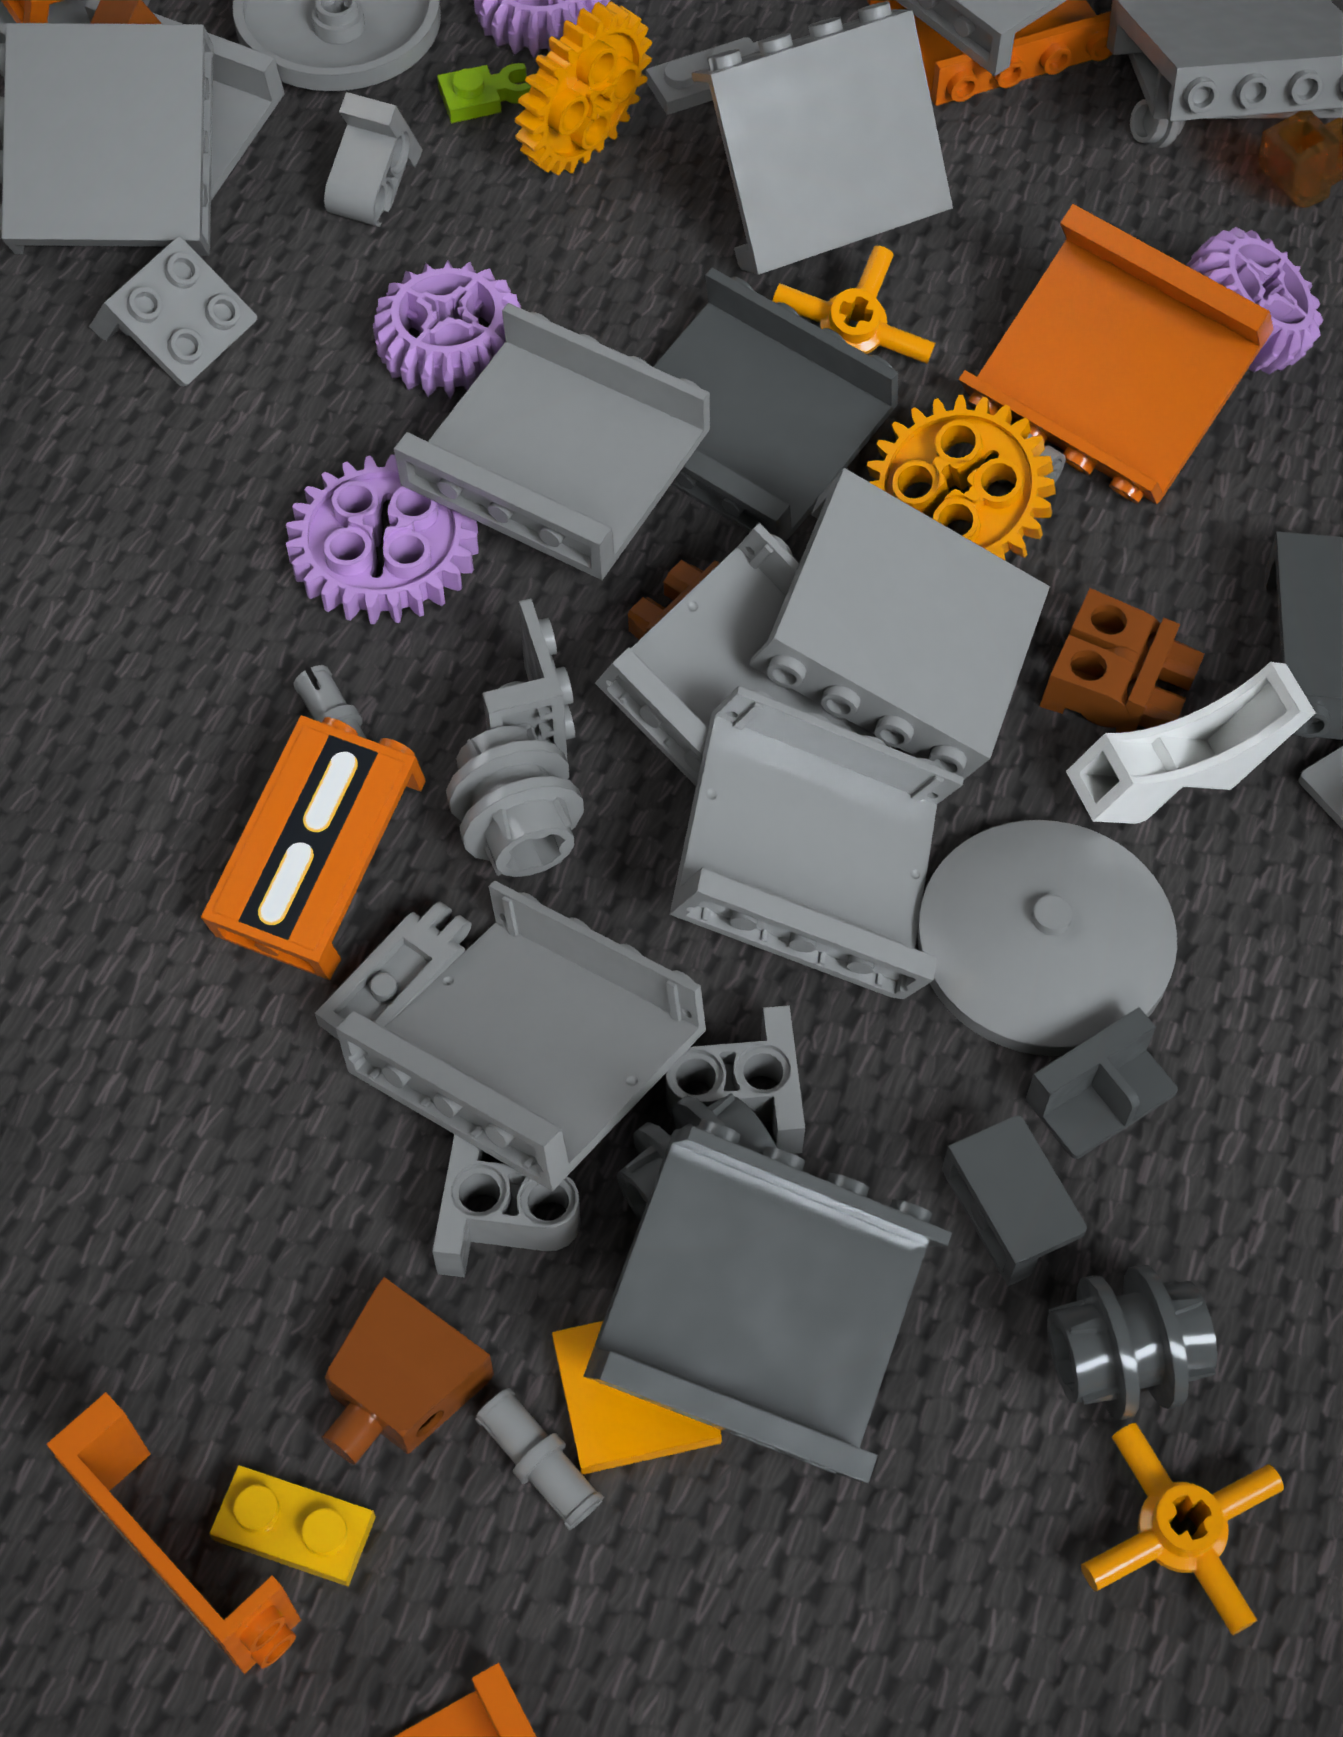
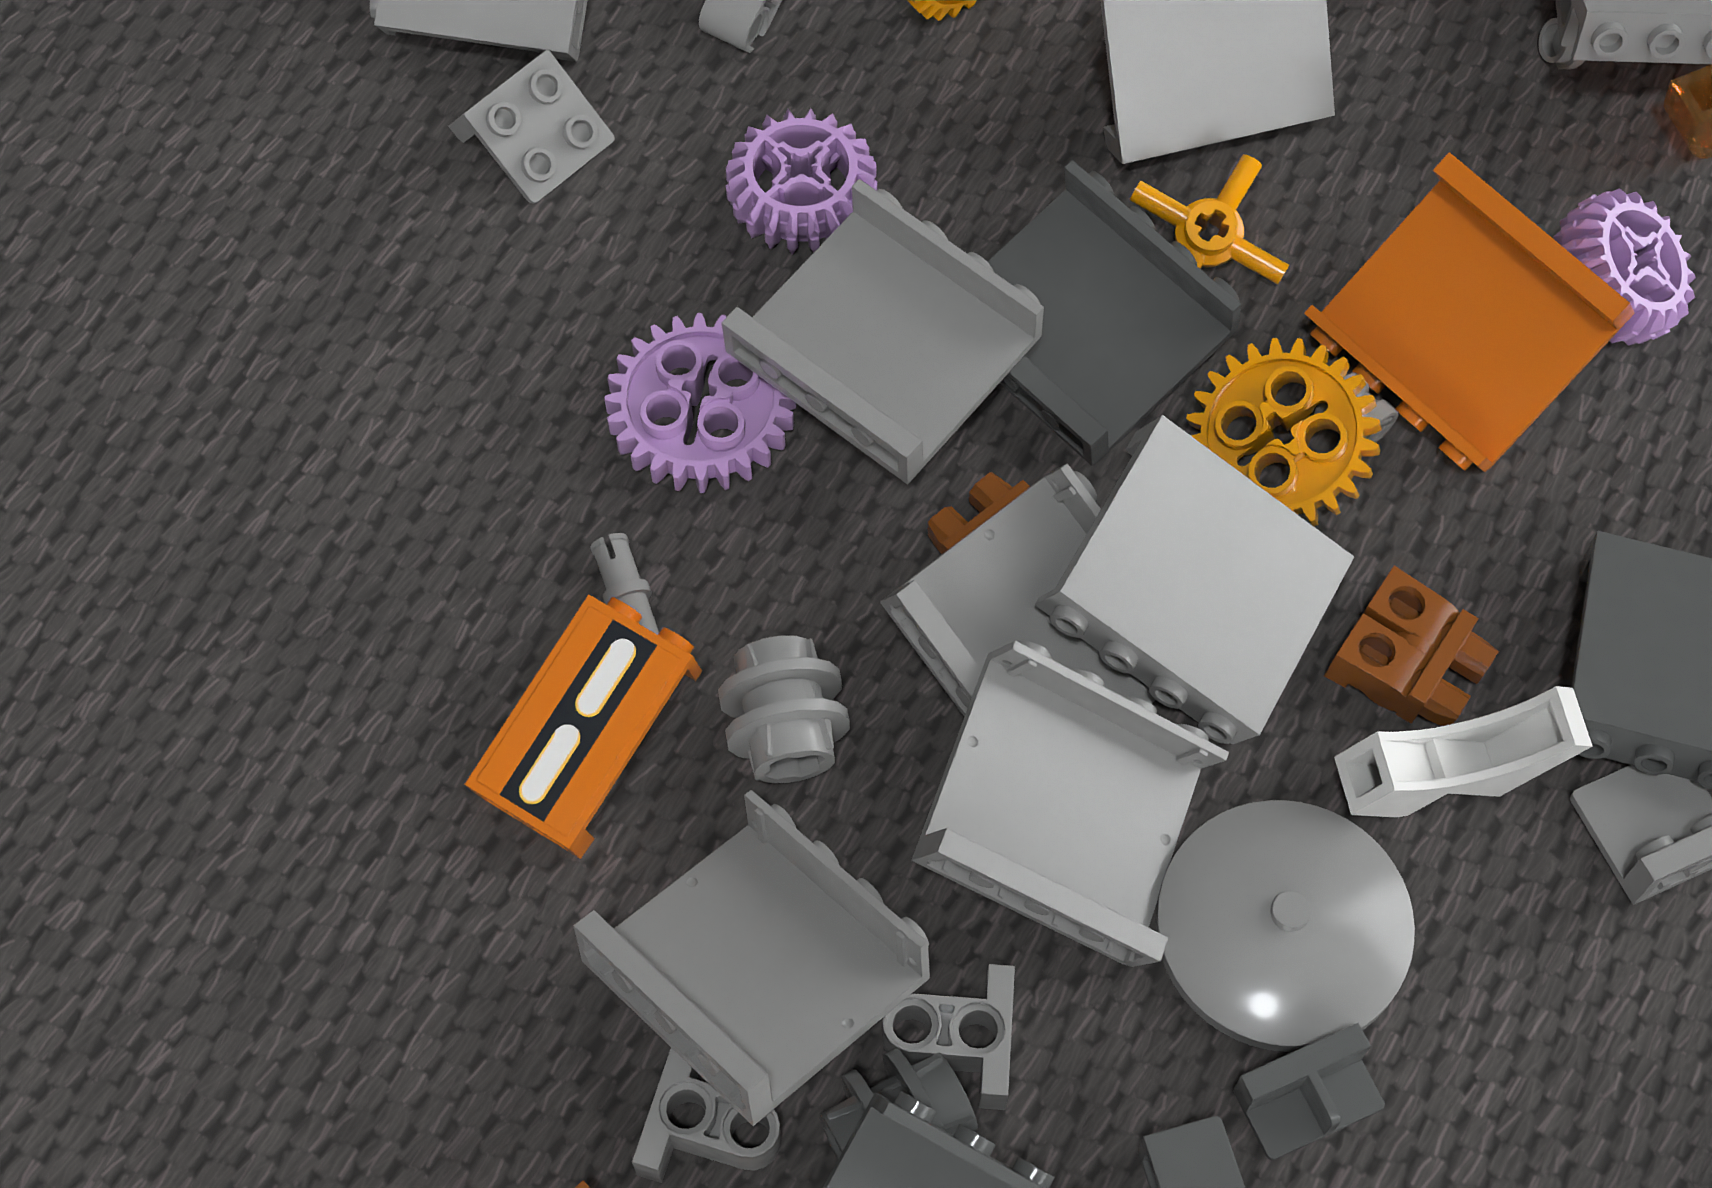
camera: 10 degrees right, 5 degrees up
light grey hinge [315,901,472,1040] -> none
light grey bracket [483,598,575,761] -> none

